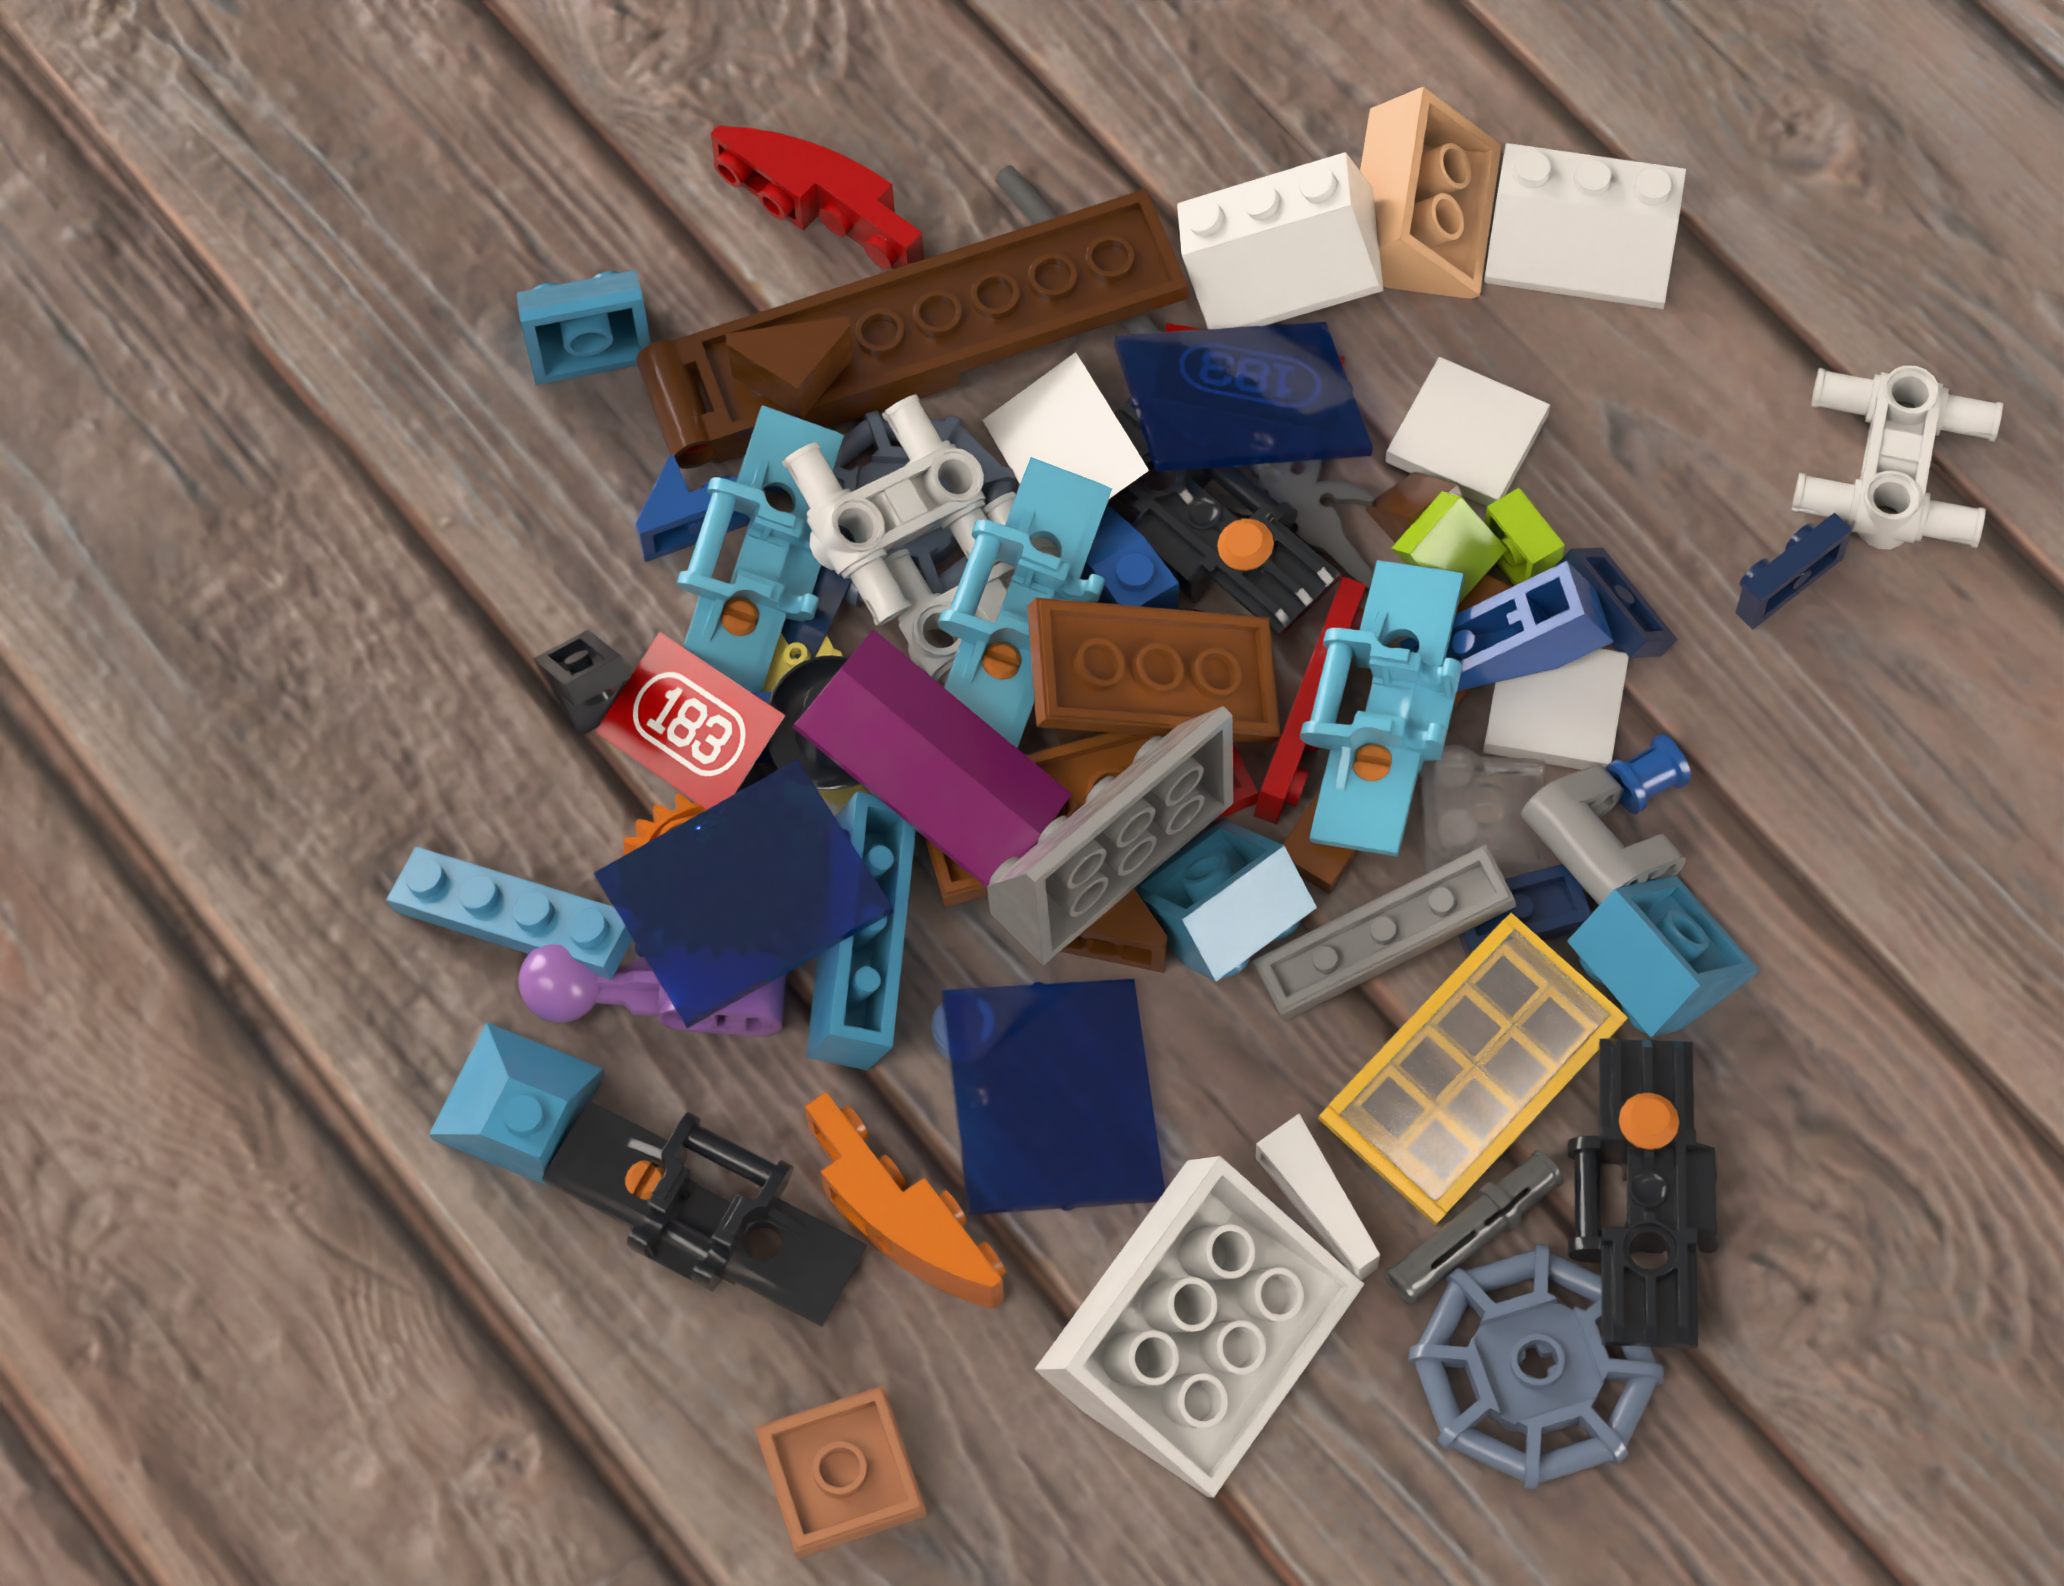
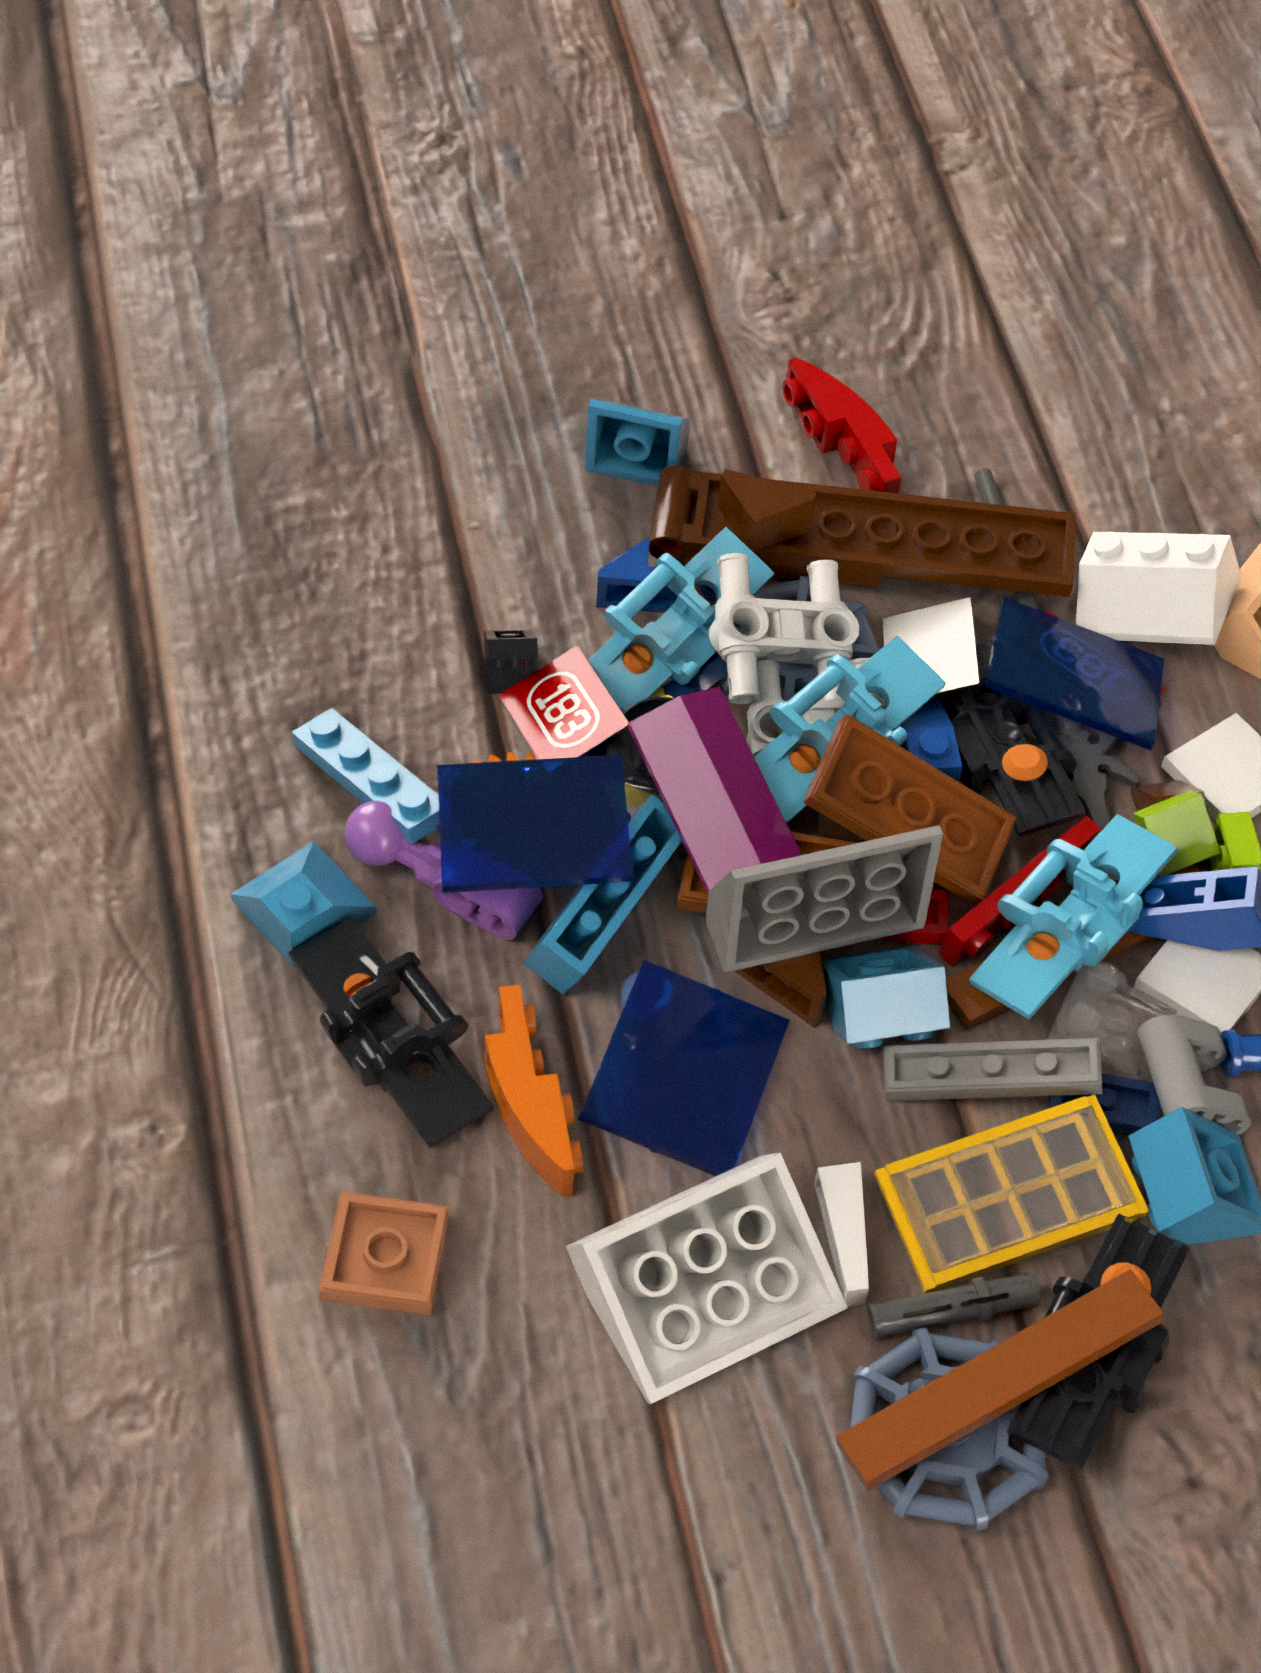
camera: 20 degrees right, 10 degrees down
none -> dark orange tile [836,1269,1164,1491]

